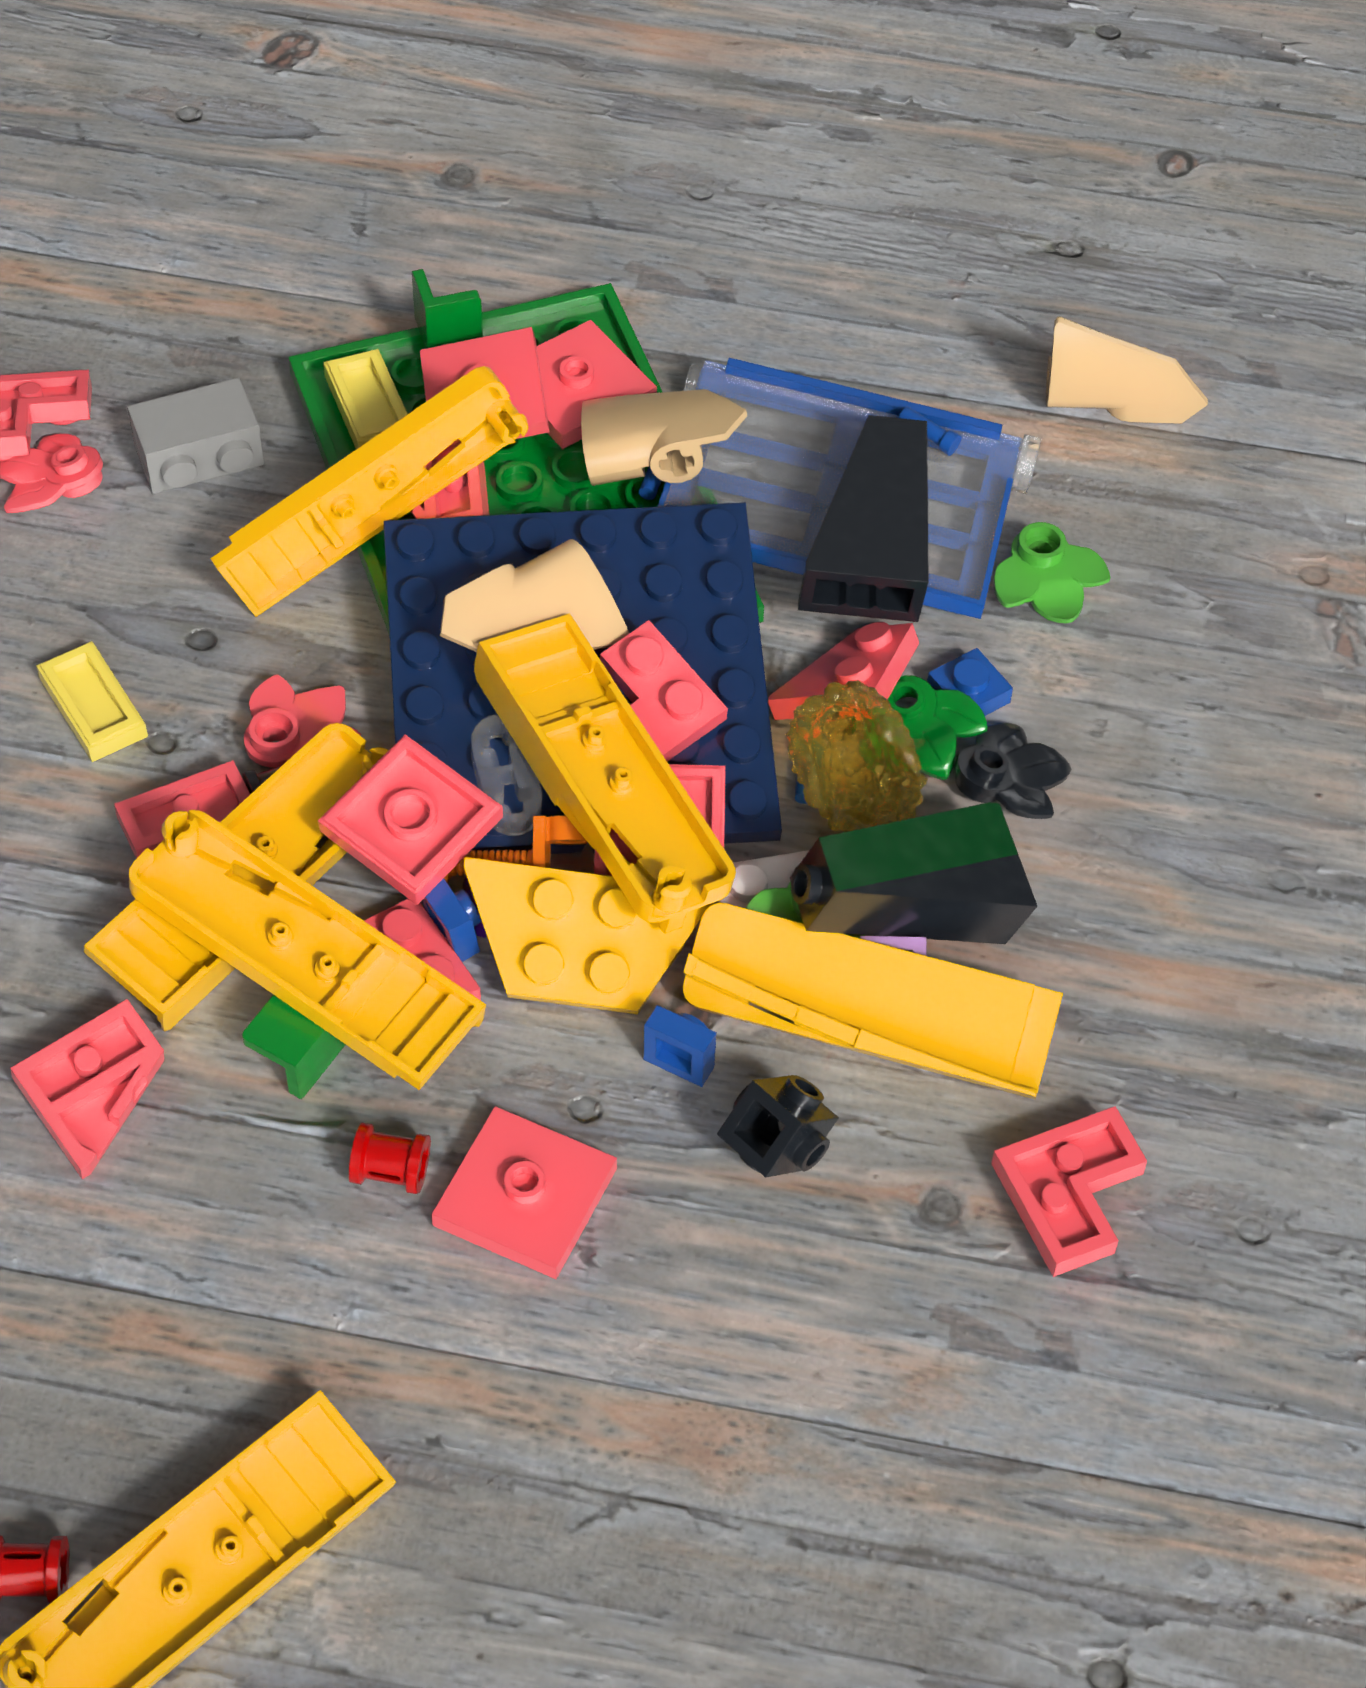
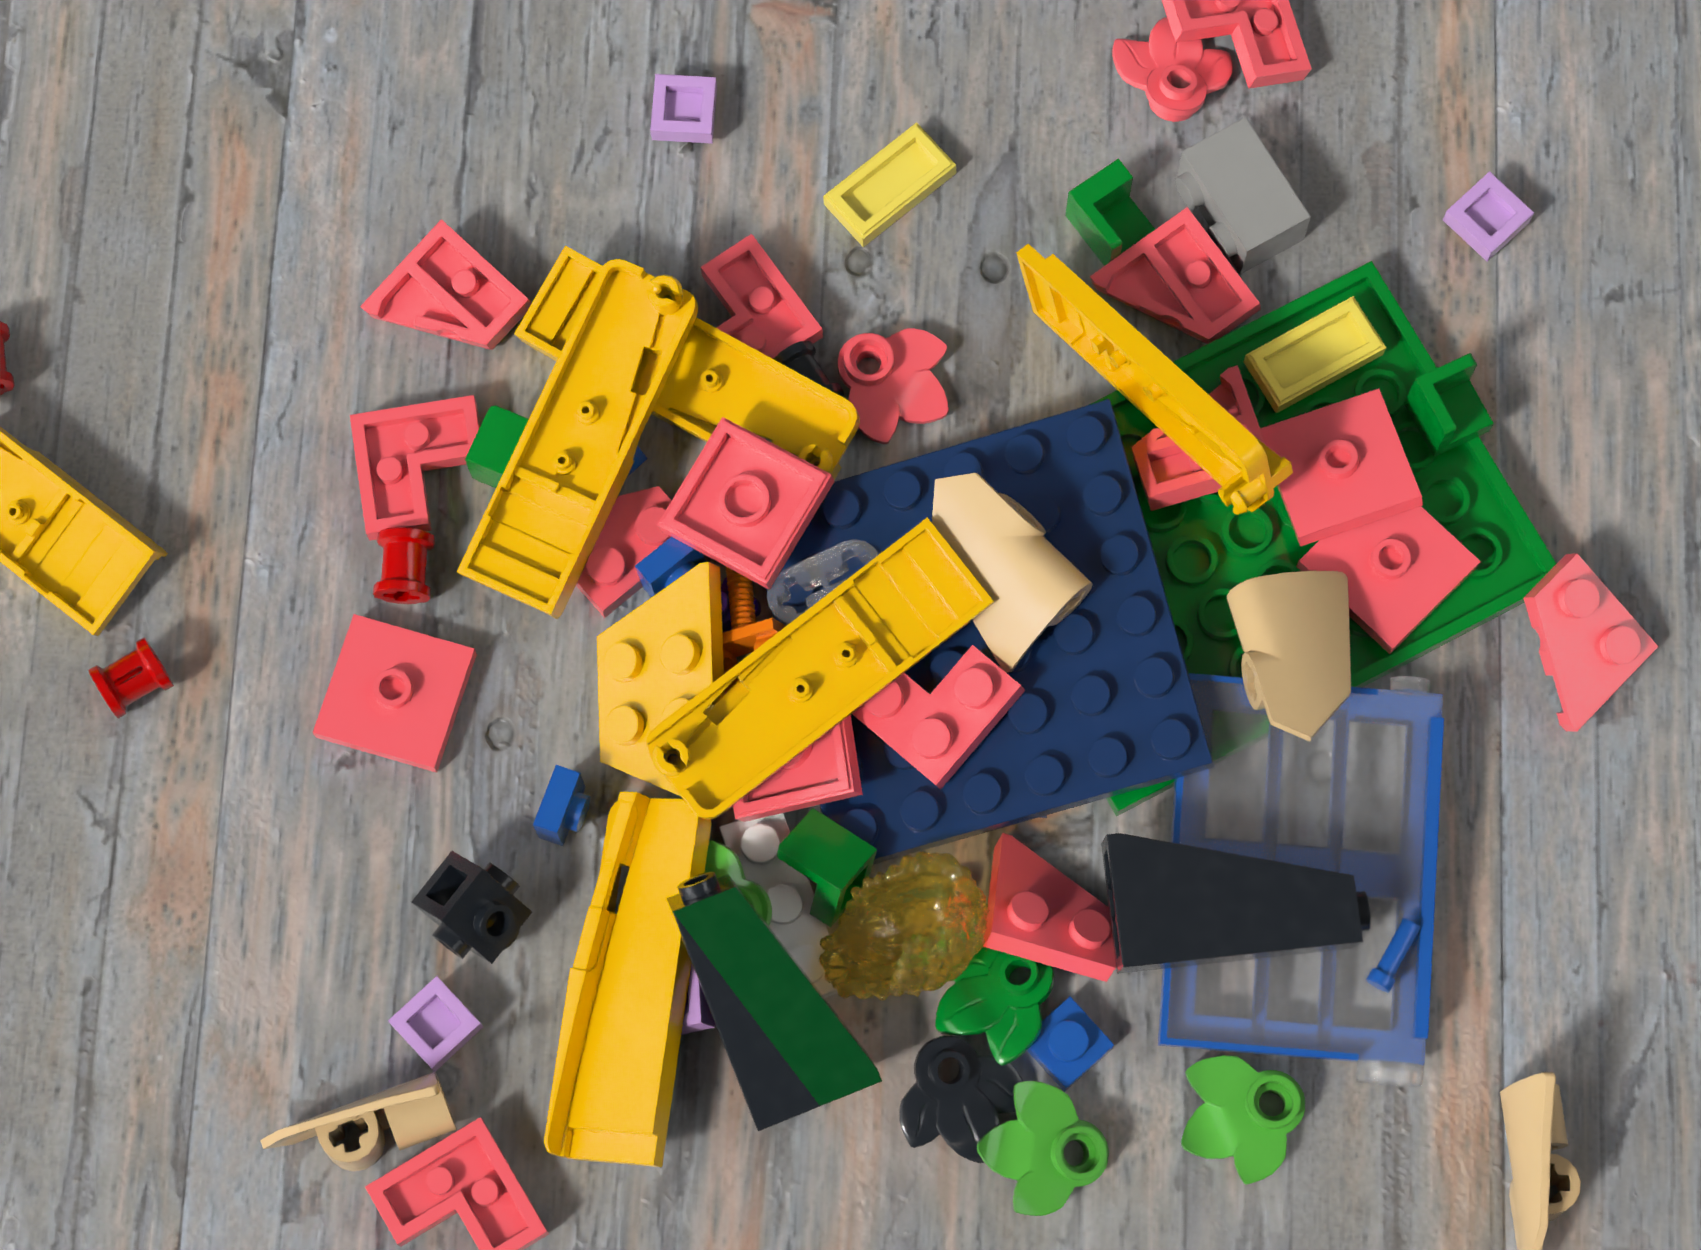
camera: 85 degrees right, 20 degrees up
none -> red bush [88,637,174,719]
none -> tan panel [260,1071,456,1172]
none -> coral plate [350,395,480,541]
none -> lavender plate [388,976,483,1072]
none -> green panel [777,808,877,928]
none -> bright green plate [977,1081,1109,1216]
none -> green panel [1065,158,1155,266]
none -> coral wing [1090,207,1261,344]
none -> lavender plate [1443,171,1534,262]
none -> coral wing [1524,553,1659,732]

